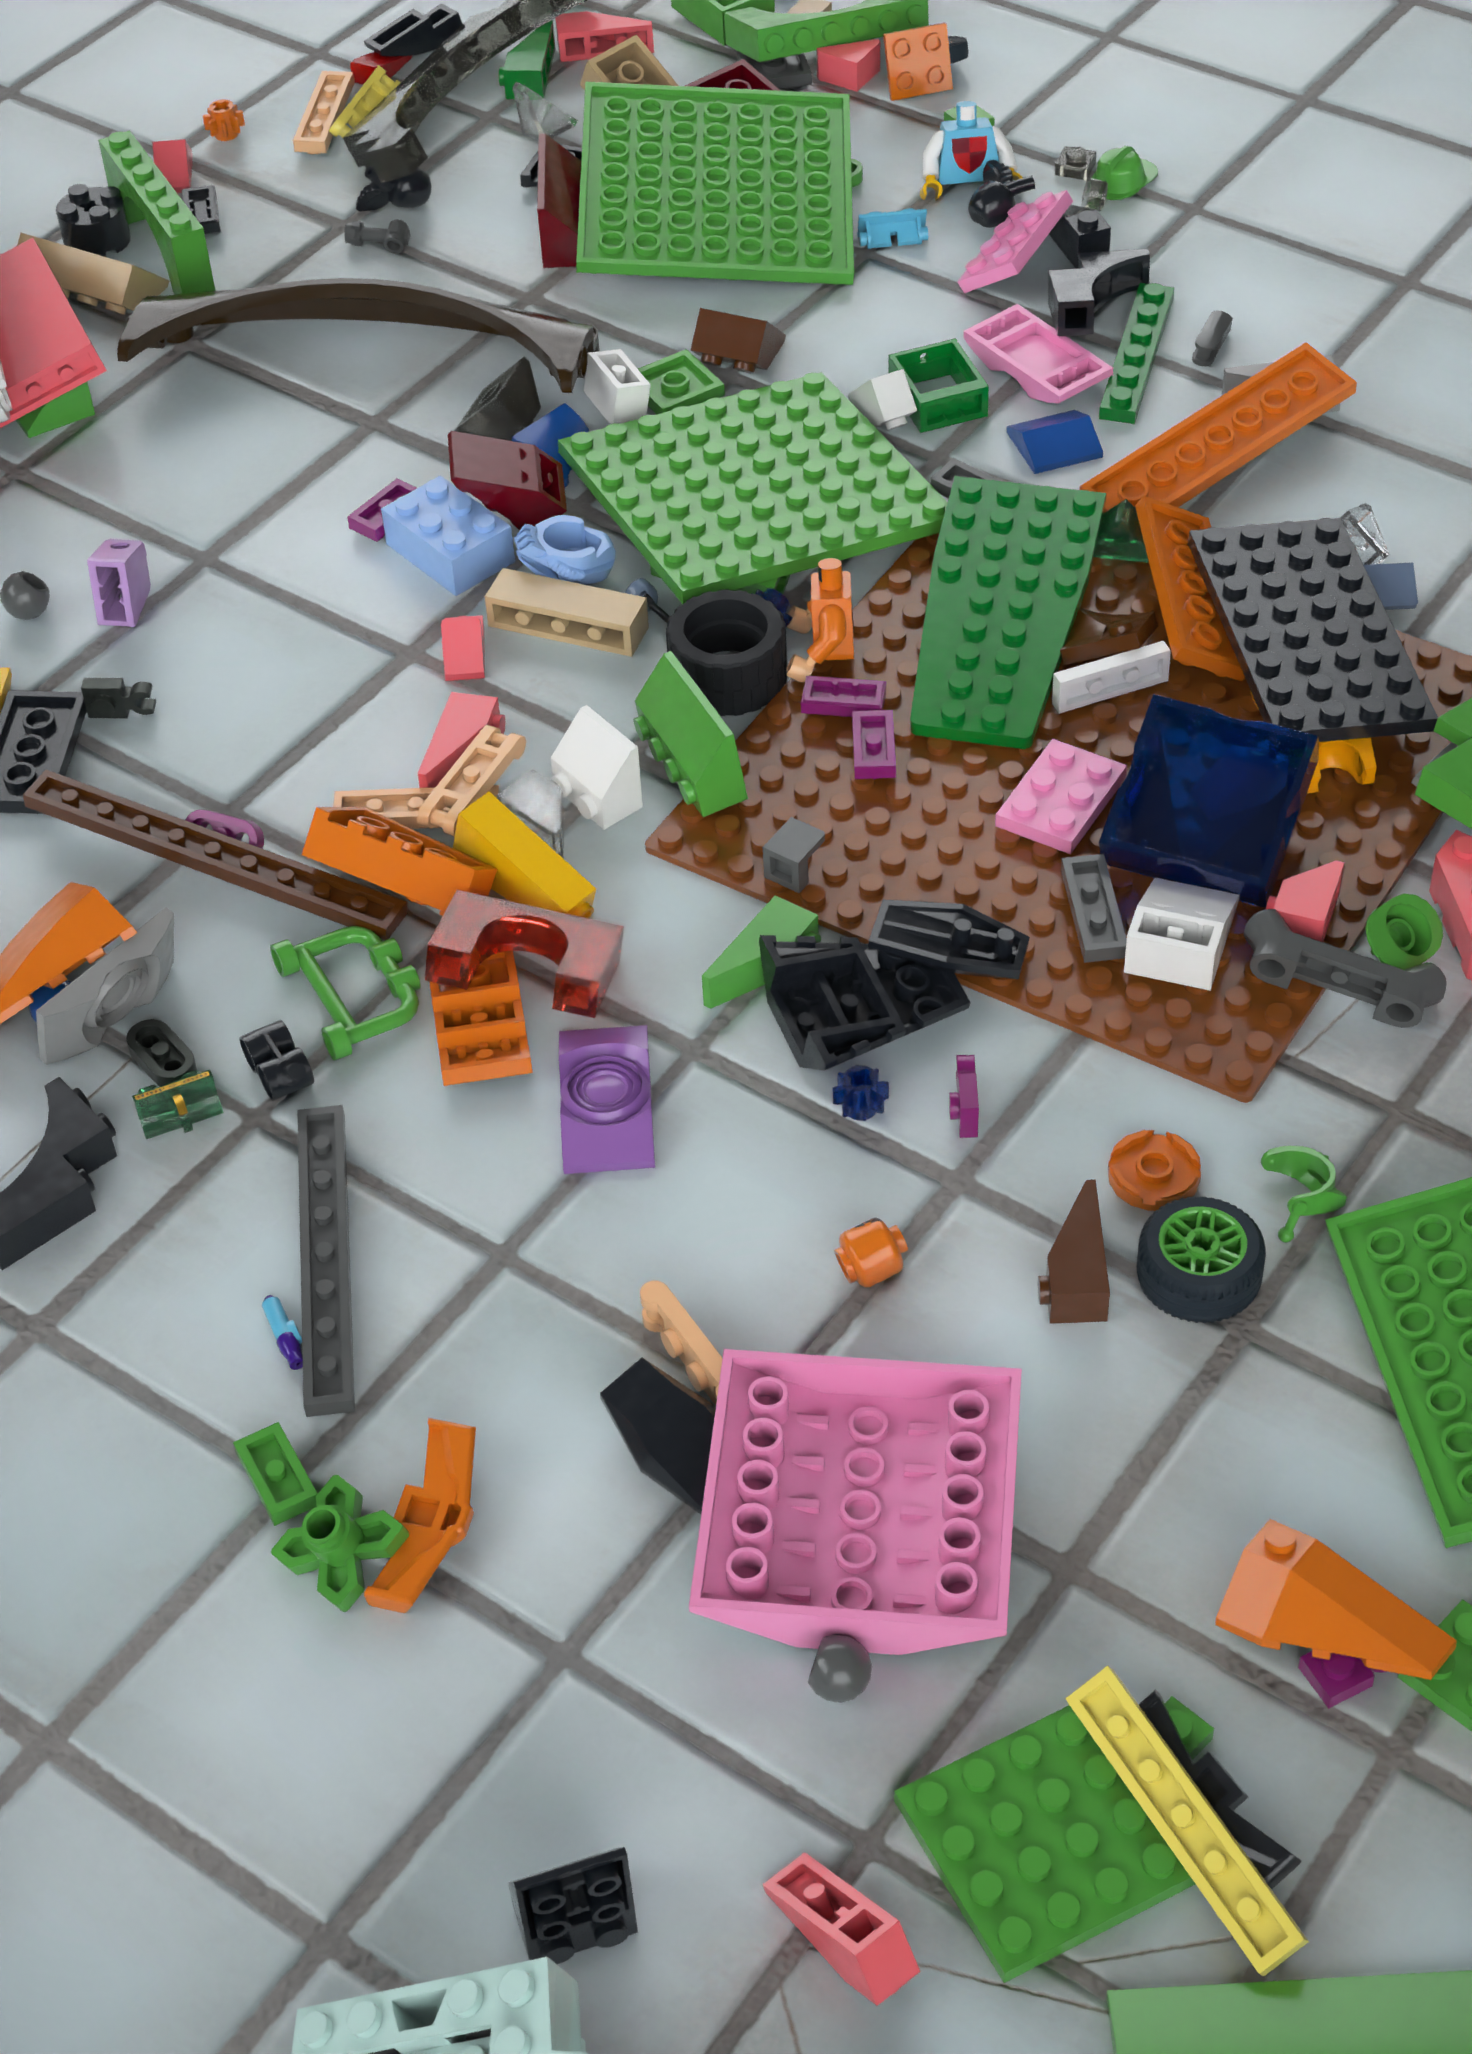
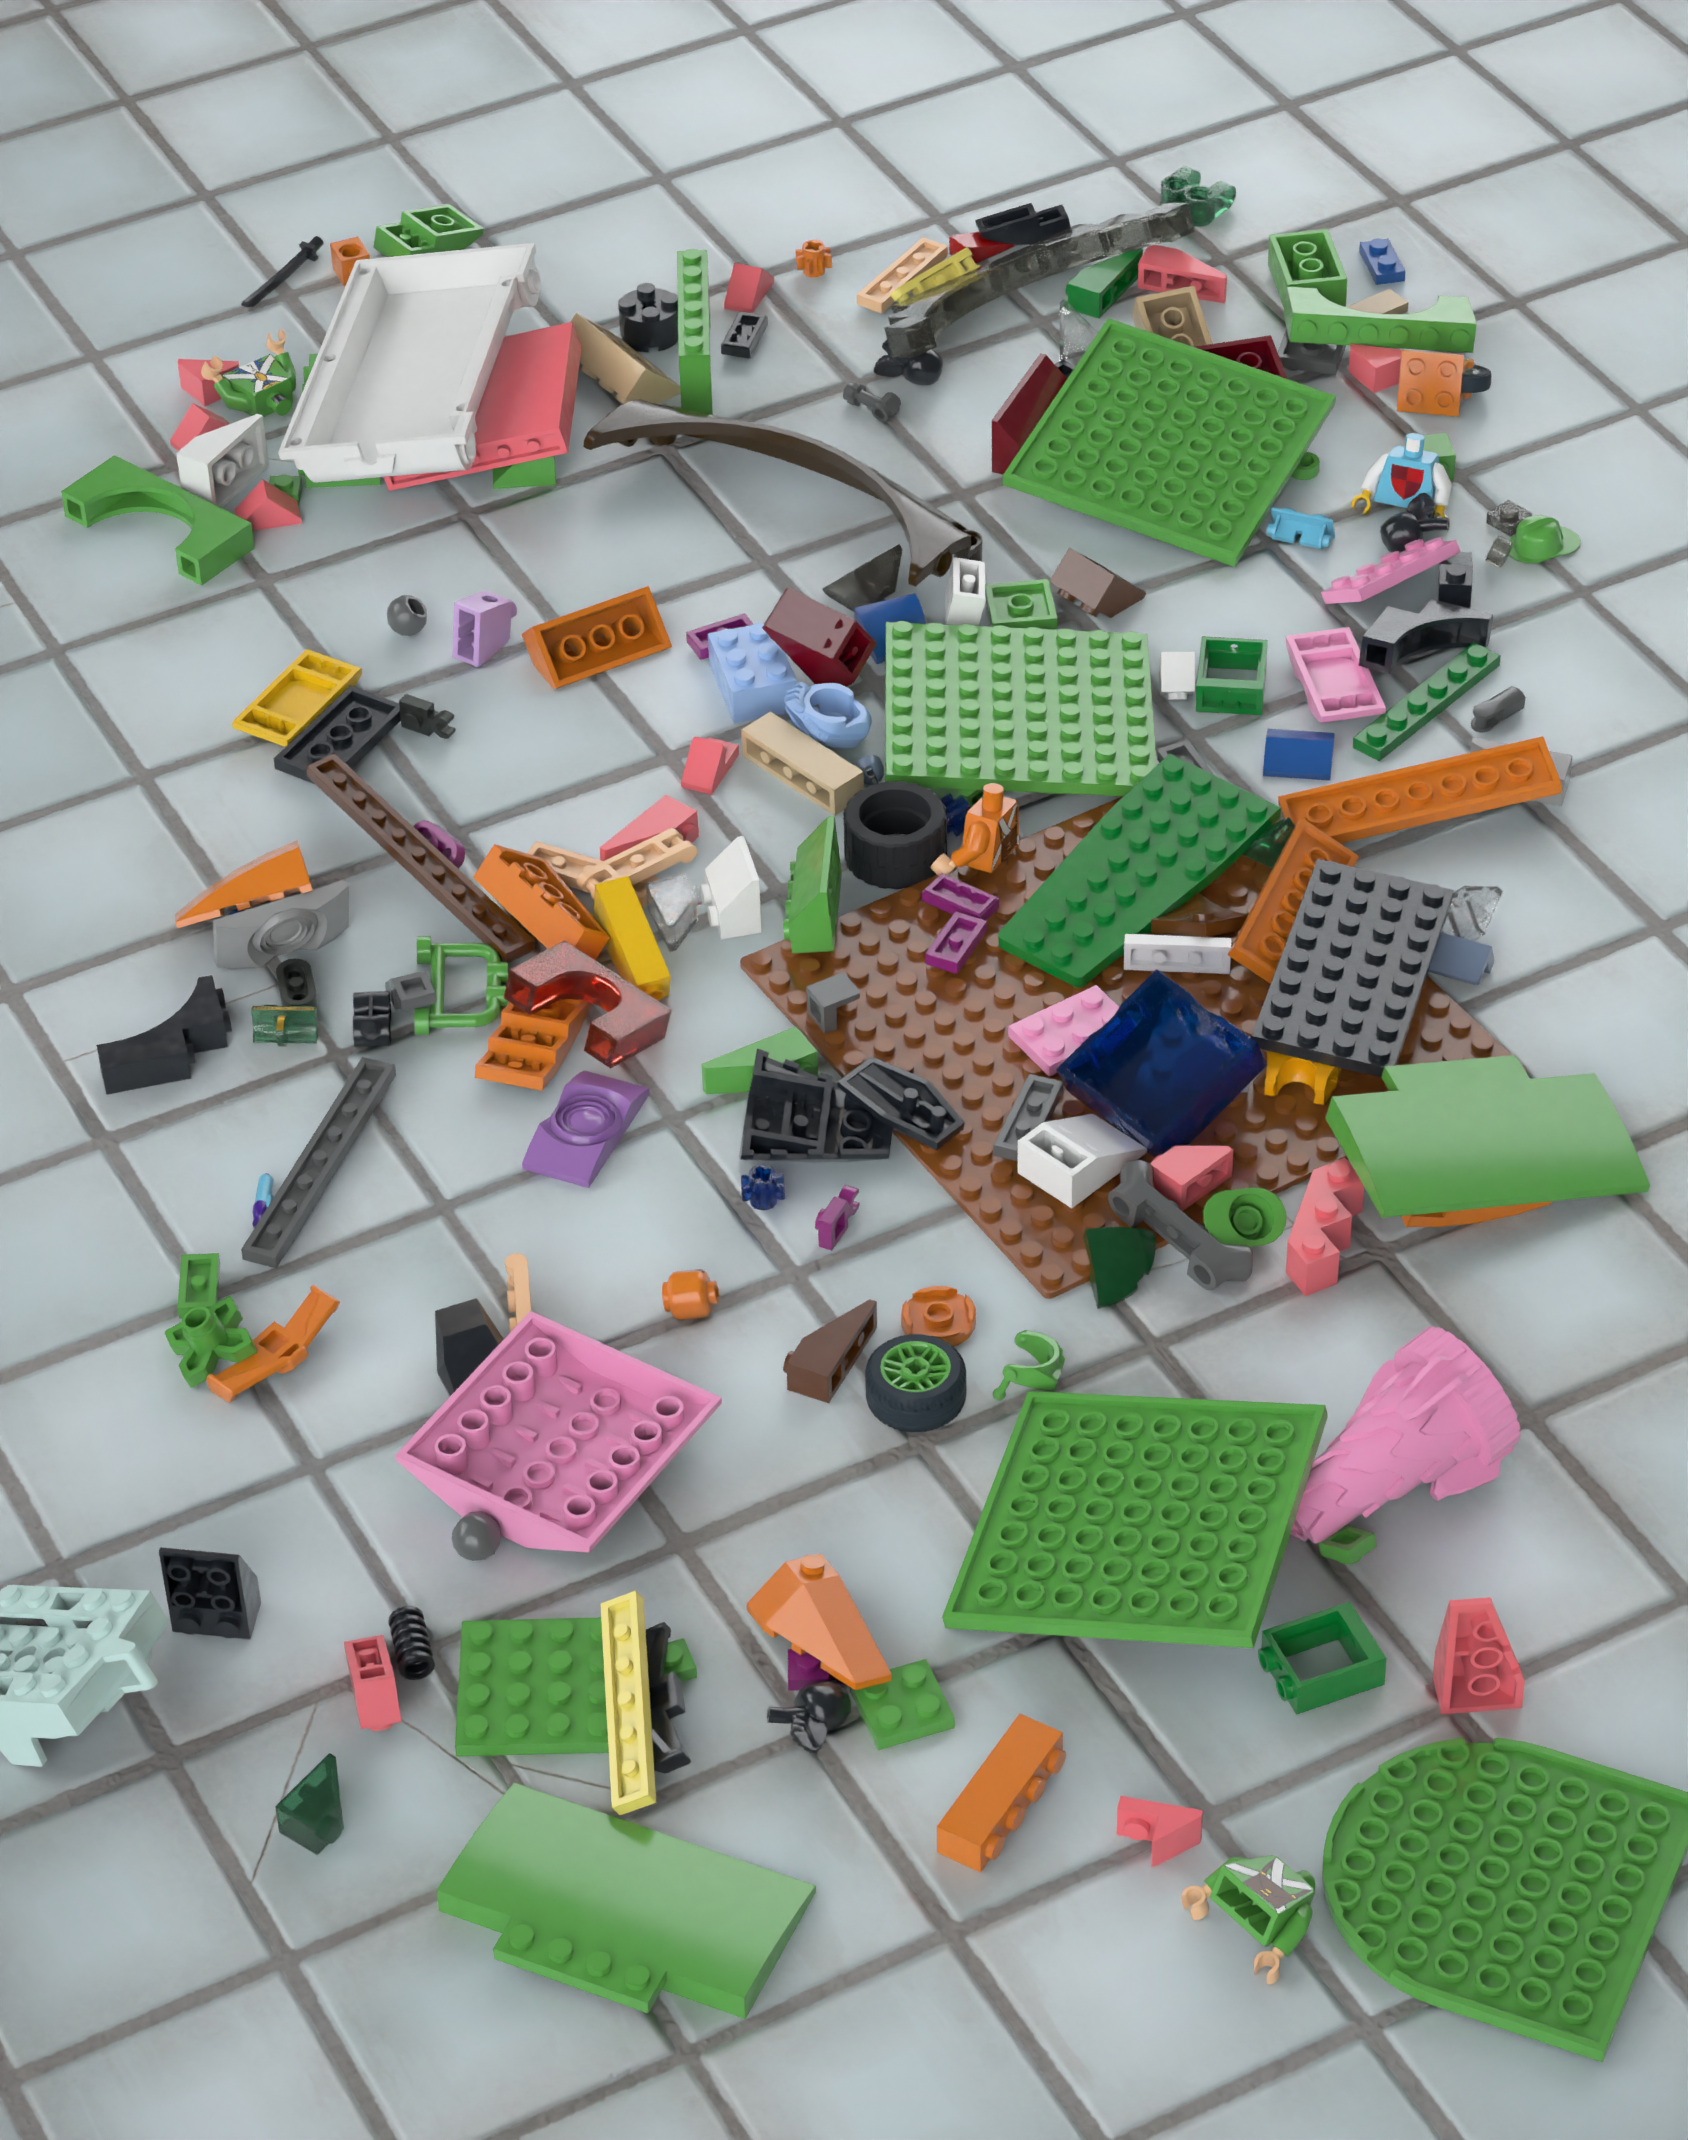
camera: 25 degrees right, 5 degrees down
none -> dark grey slope [385,970,436,1011]
none -> black piece [388,1606,435,1680]
none -> orange slope [521,586,672,689]
none -> black piece [767,1681,851,1753]
none -> dark green brick [1083,1227,1156,1309]

